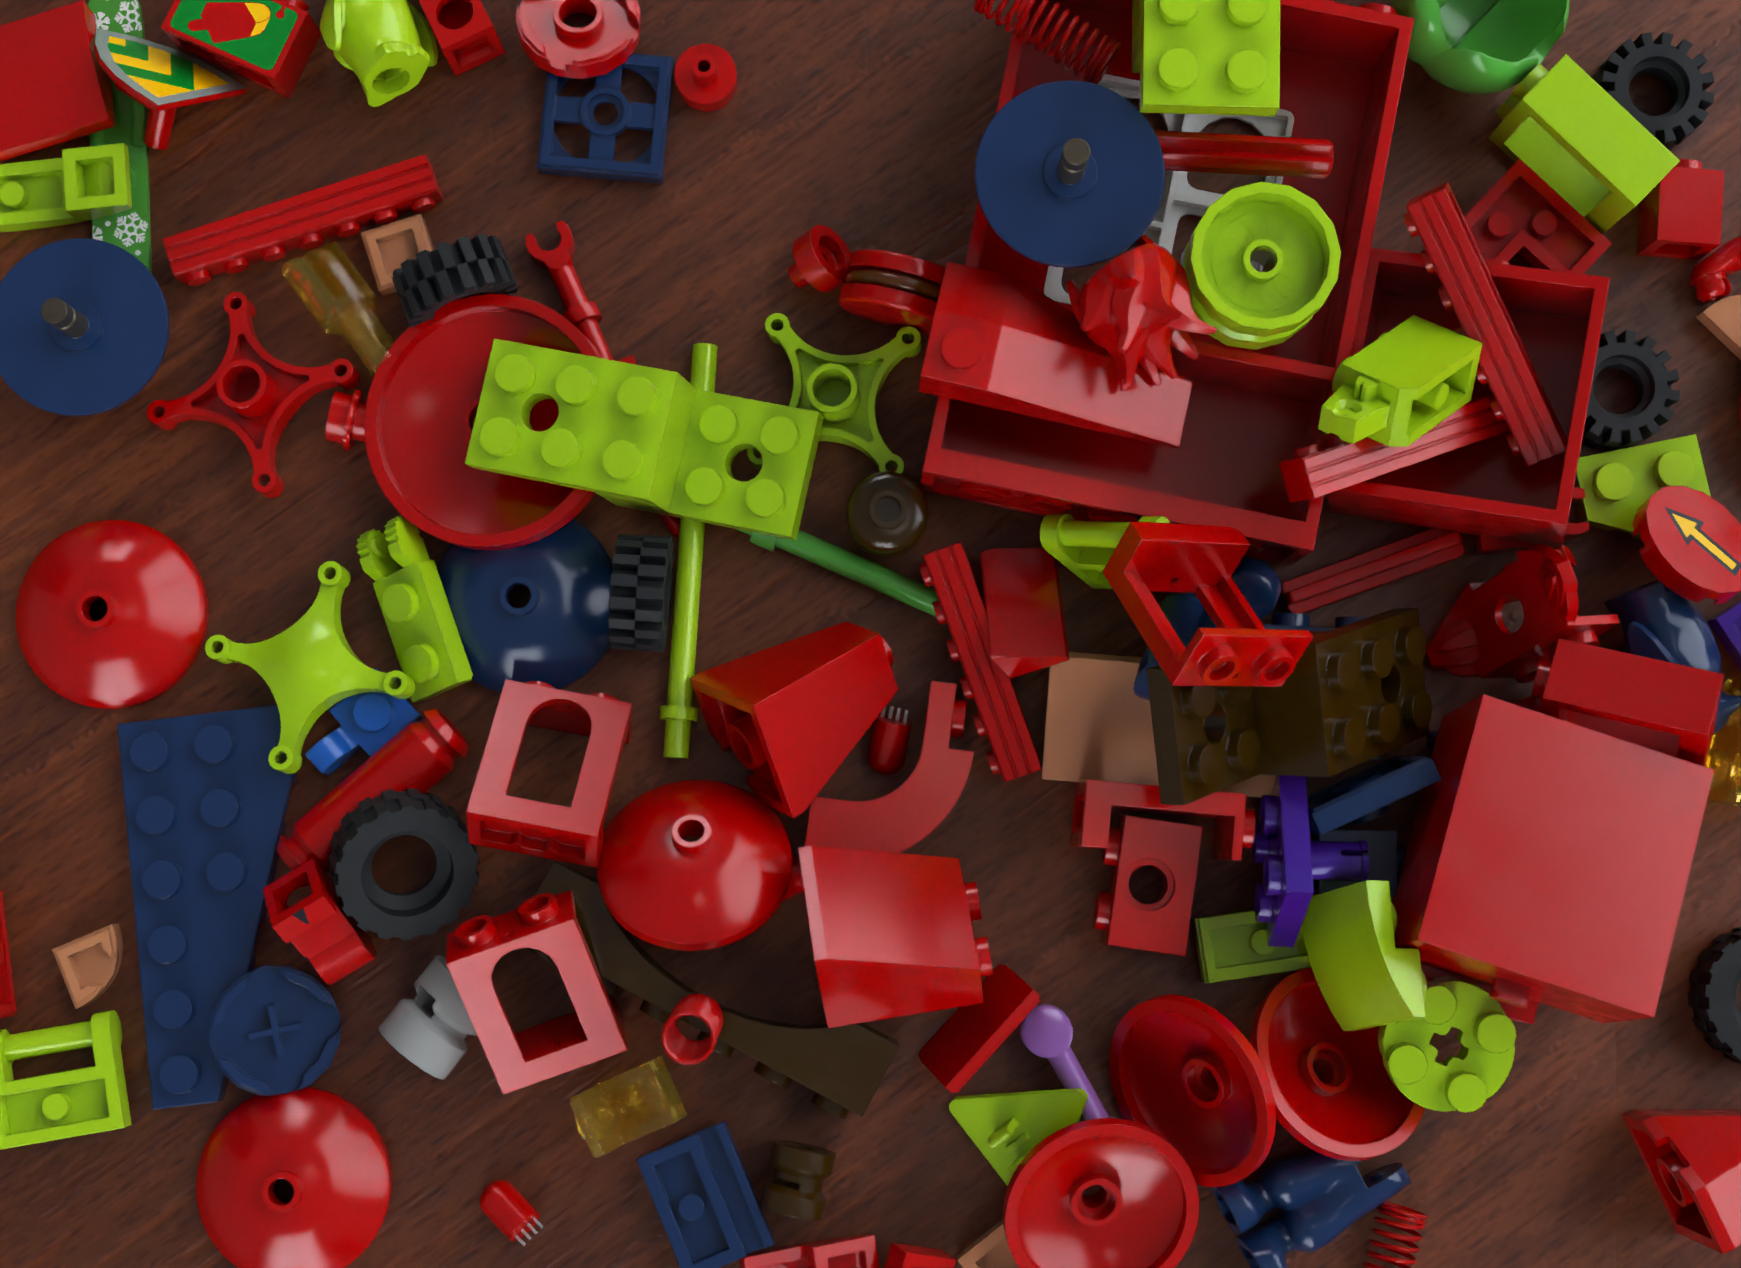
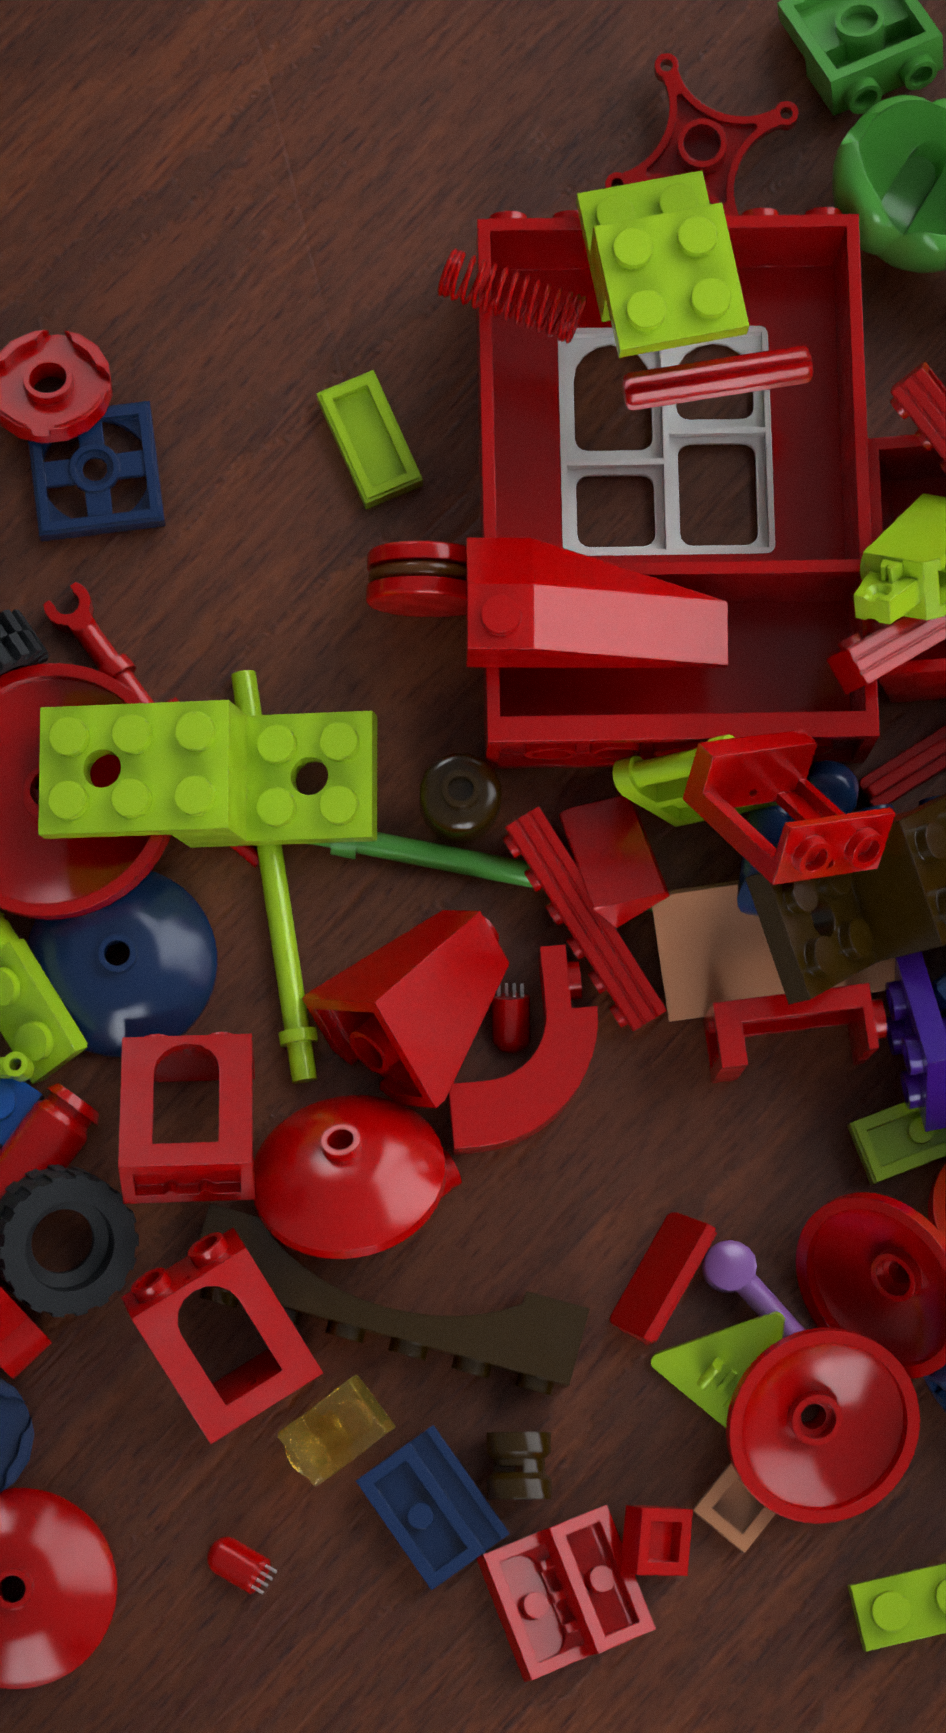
camera: 15 degrees left, 5 degrees down
light grey wheel [379,955,477,1080] -> none
black tyre [608,534,674,652] -> none
red piece [661,993,724,1065] -> none
red tile [674,43,738,112] -> none
lime piece [747,313,922,474] -> none
red tile [788,225,851,293] -> none
red slope [798,846,993,1028] -> none
dark blue piece [975,80,1165,268] -> none
red hair [1065,235,1217,391] -> none
red brick [1093,815,1203,956] -> none
lime wheel [1180,182,1341,350] -> none
none -> lime tile [316,370,423,509]

